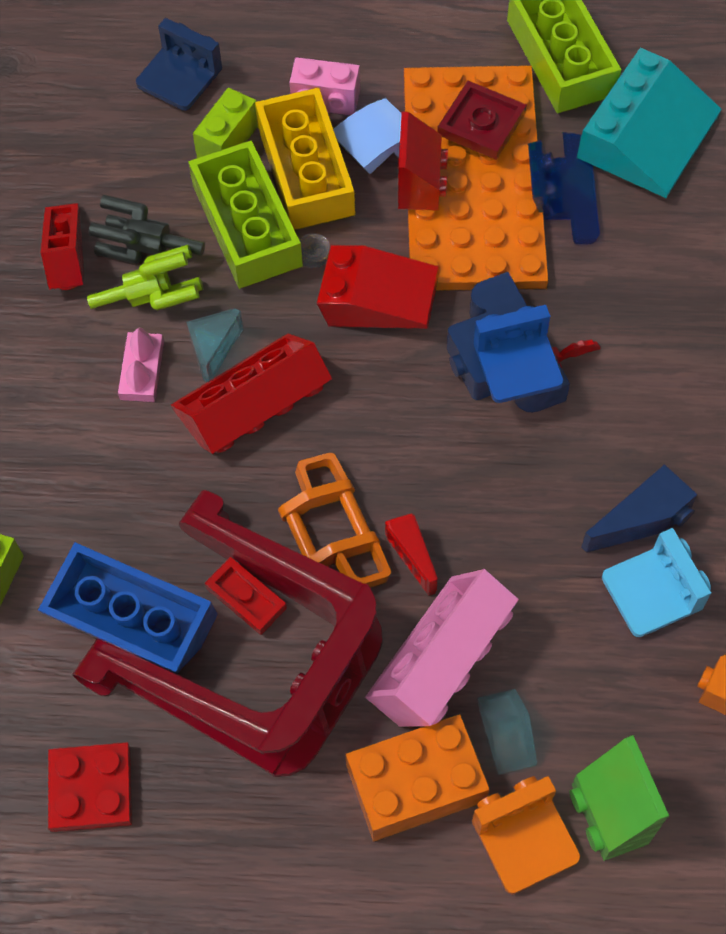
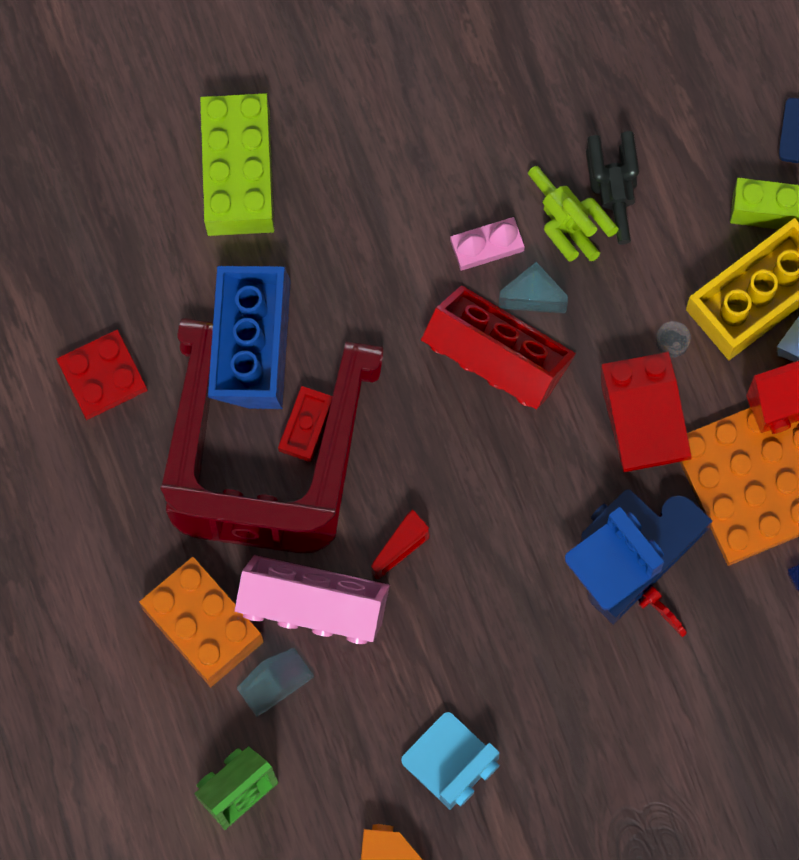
camera: 70 degrees right, 10 degrees up
red slope [41,203,84,290] -> none
lime brick [188,140,303,289] -> none
orange bar [278,453,391,588] -> none
orange bracket [472,776,580,894] -> none
dark blue slope [581,464,697,553] -> none

